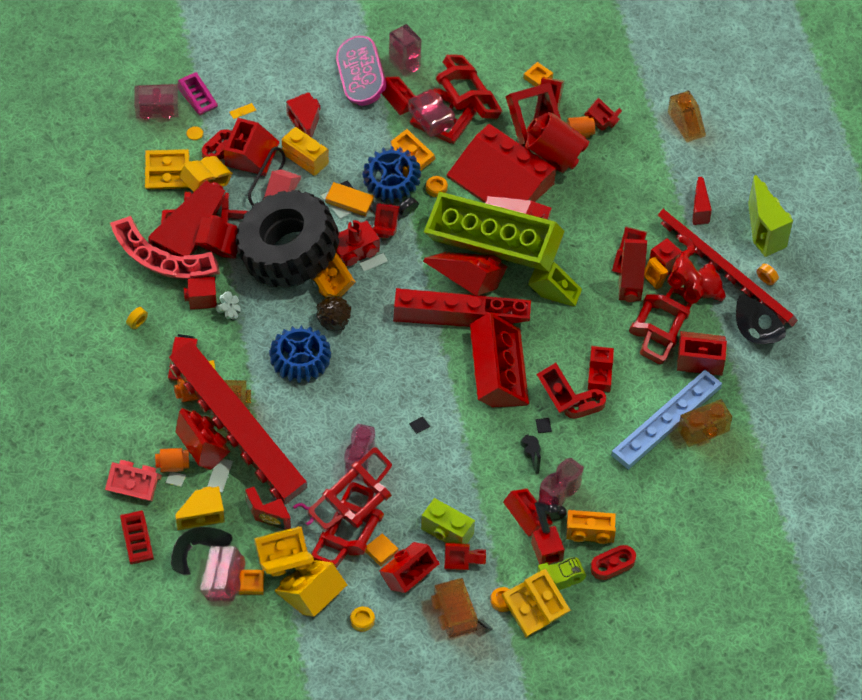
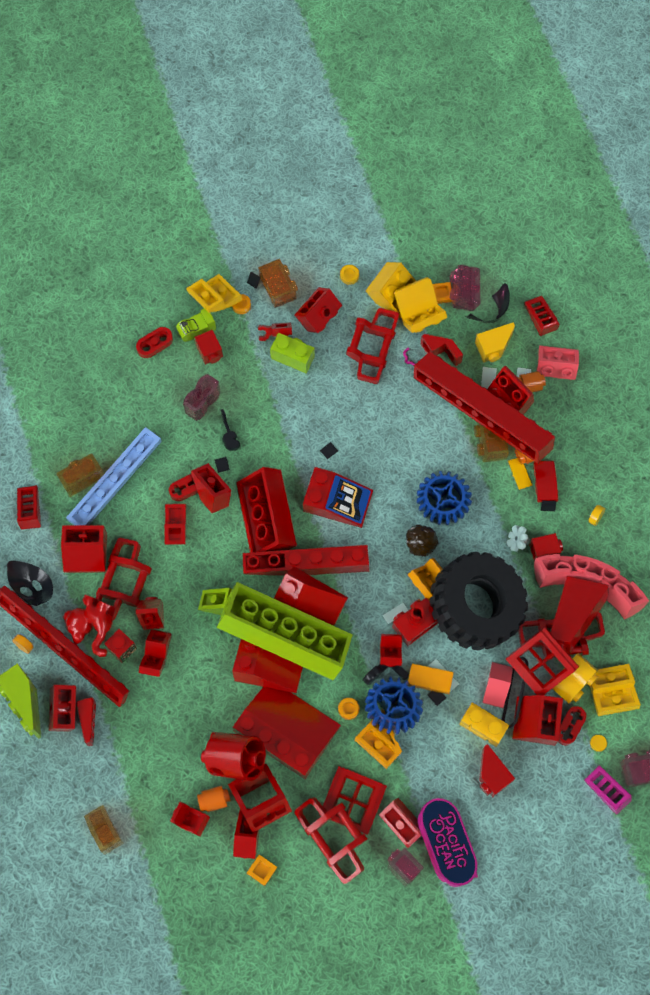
camera: 175 degrees right, 15 degrees up
red brick [195,215,238,259] -> none
yellow piece [229,103,256,119] -> none
red bar [307,447,392,530] -> none
clear pink brick [344,423,375,480] -> none
light orange tile [365,533,399,566] -> none
clear pink brick [408,89,455,137] -> none
red slope [503,488,553,537] -> none
black piece [535,502,567,534] -> none
light orange bracket [566,510,616,544] -> none
light orange tile [644,257,669,289] -> none
none -> red slope [17,485,41,530]
none -> red brick [49,685,76,732]
none -> slope [303,467,373,528]
none -> red piece [506,627,579,695]

